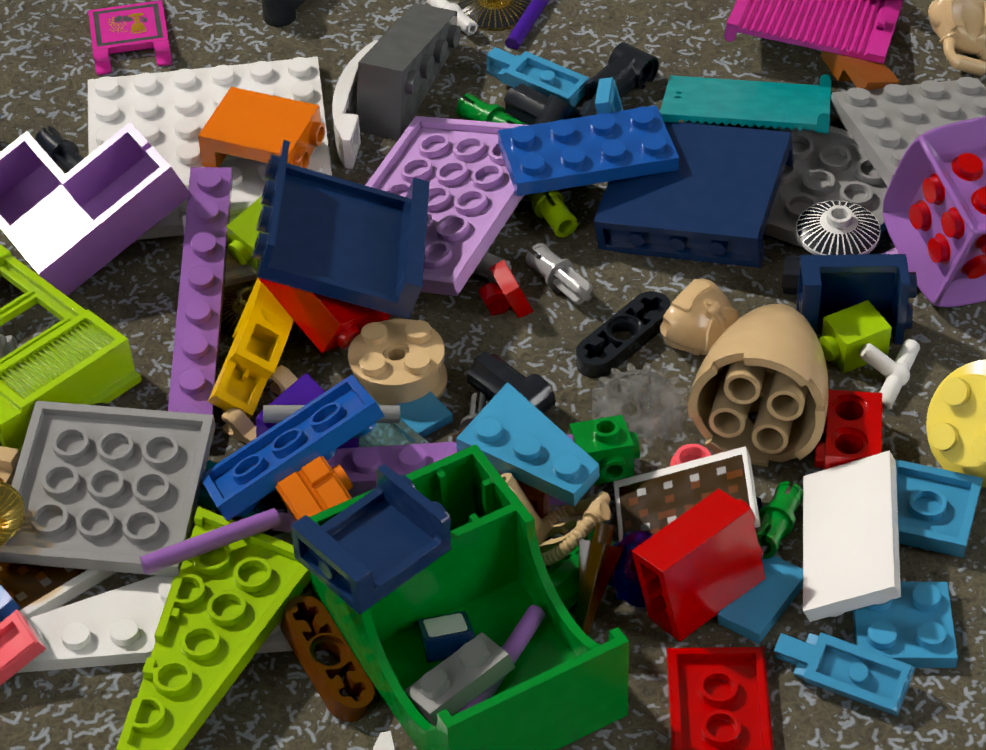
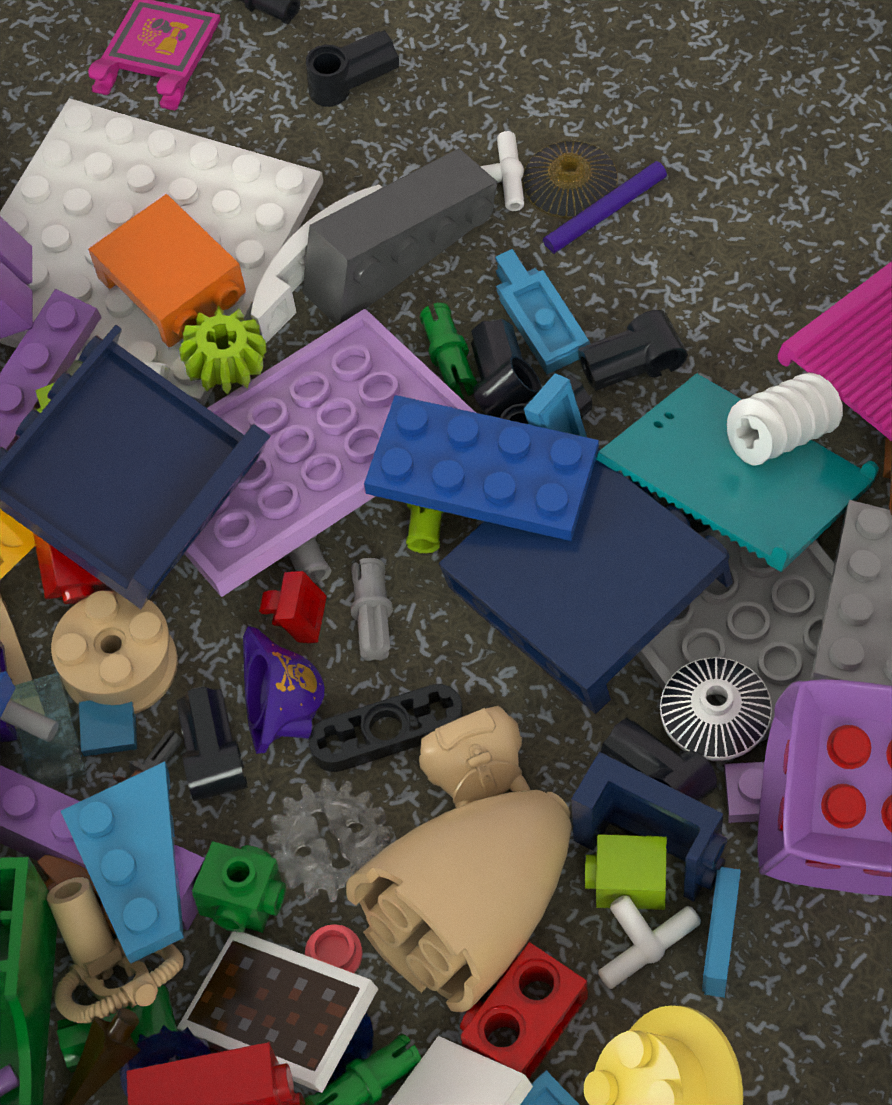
camera: 35 degrees right, 15 degrees up
none -> lime gear [179,305,266,395]
none -> dark purple hat [243,626,325,754]
none -> dark azure tile [702,867,741,998]
none -> white piece [727,372,843,466]

